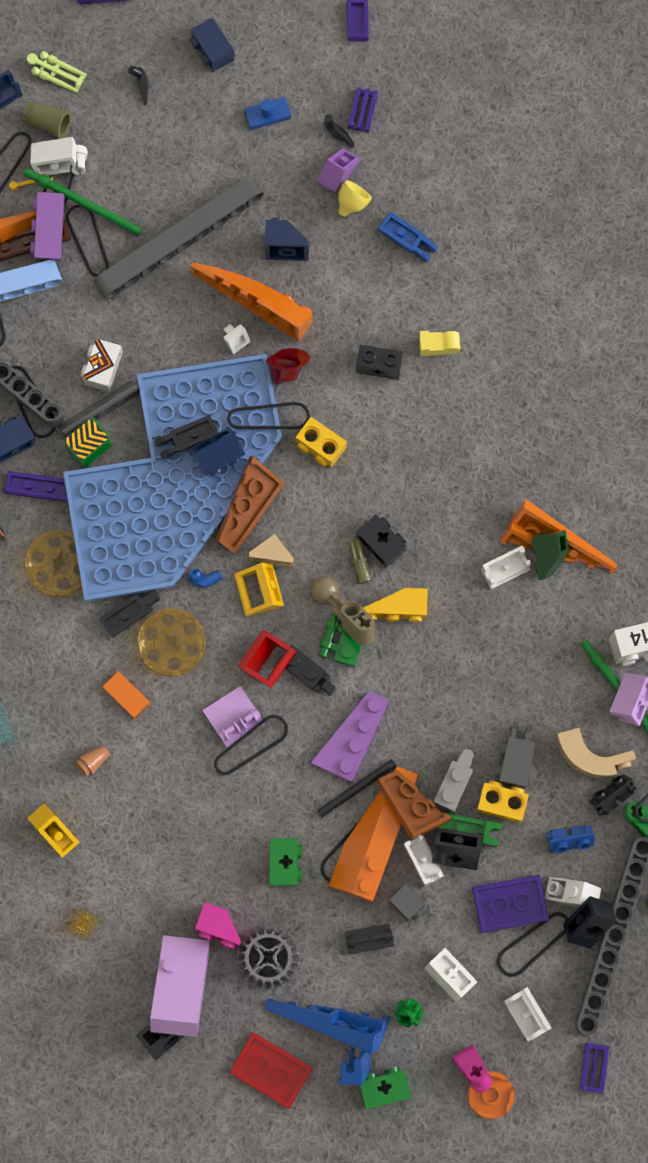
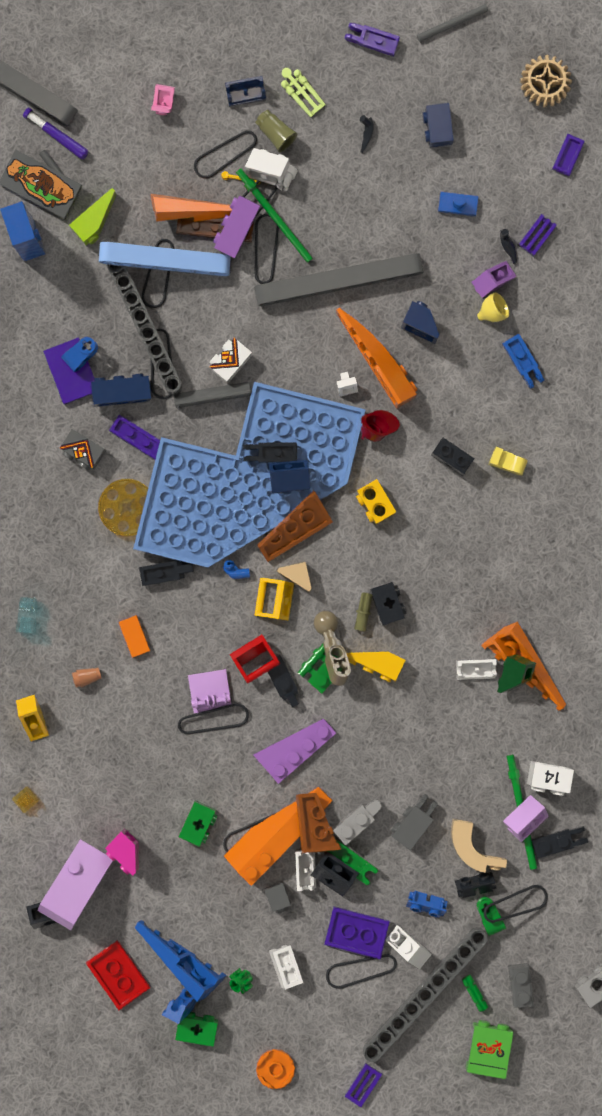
camera: 30 degrees right, 10 degrees up
piece [63,417,113,469] -> none
clear yellow wedge [138,608,206,676] -> none
black piece [227,402,310,429] -> none
flat silver gear [237,926,300,990] -> none
black bar [317,759,397,818] -> none
black hinge [345,924,394,955] -> none
dark pink piece [452,1045,492,1092] -> none
yellow brick [476,781,529,823] -> none
white hinge [504,987,551,1042] -> none
black brick [563,896,617,949] -> none

